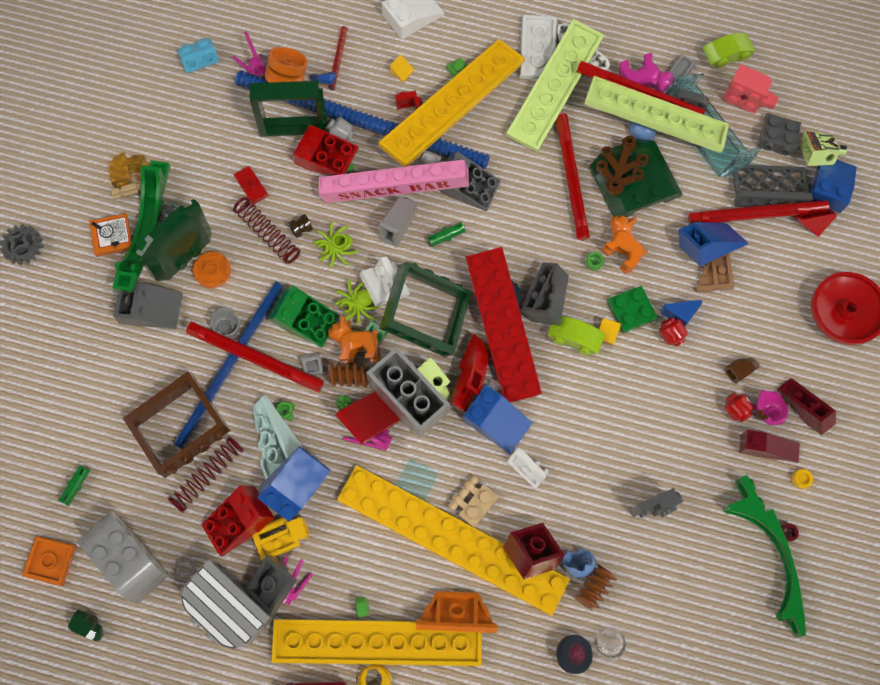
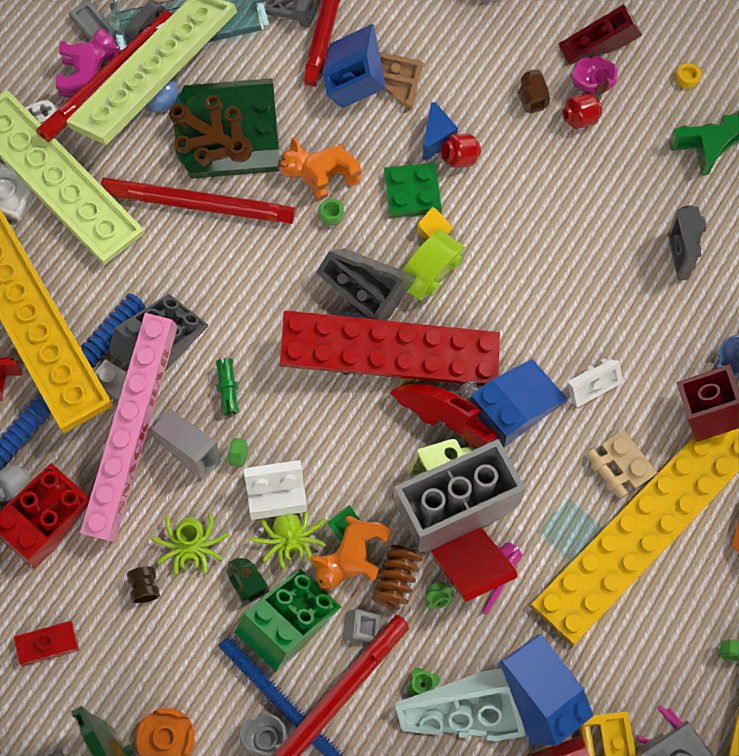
camera: 70 degrees left, 5 degrees down
dark red piece [233,197,301,264] -> none
yellow slope [287,517,311,541] -> none
dark green window [379,262,472,357] -> none
dark red slope [739,430,800,463] -> none
none -> dark green rock [227,558,269,605]
none -> bright green tile [228,438,248,467]

